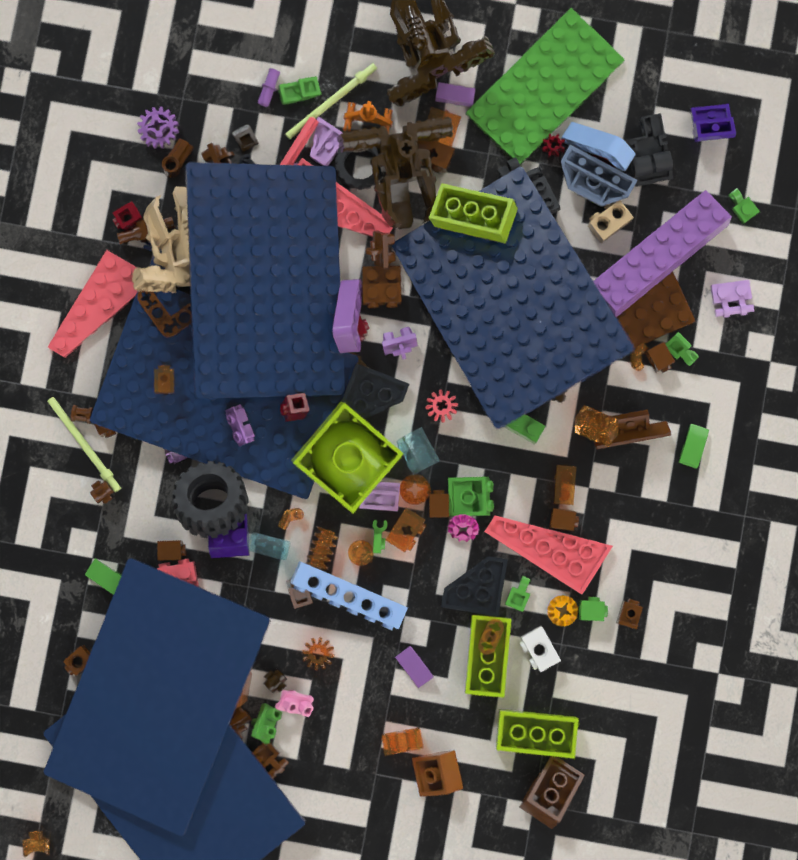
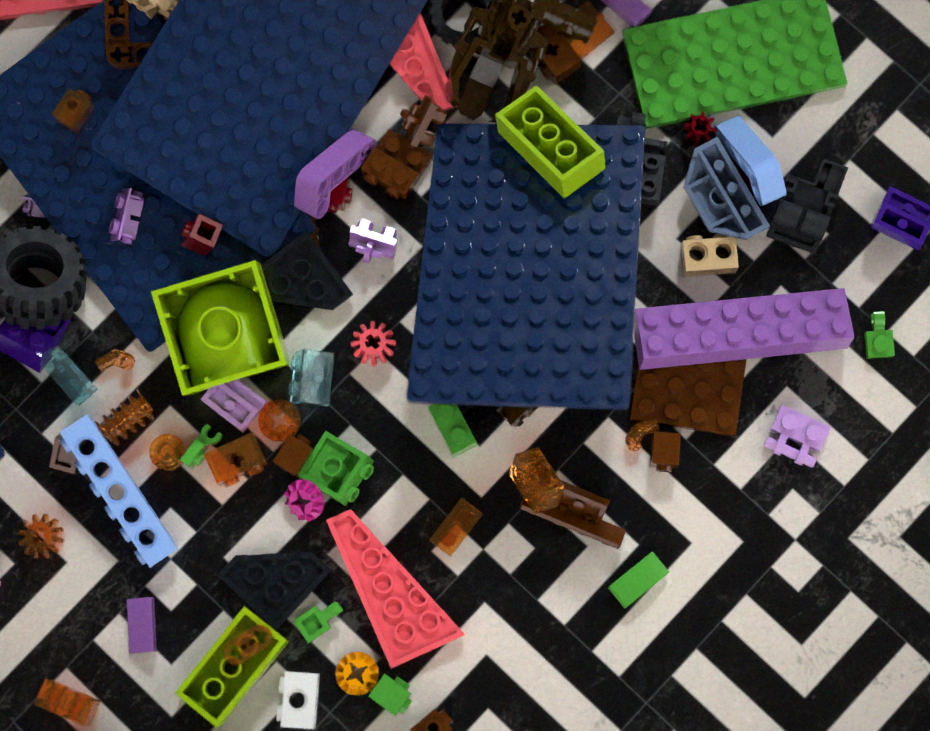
camera: 35 degrees right, 5 degrees down
reddish brown brick [549,508,579,531] -> none
bright green plate [666,332,699,366] -> none

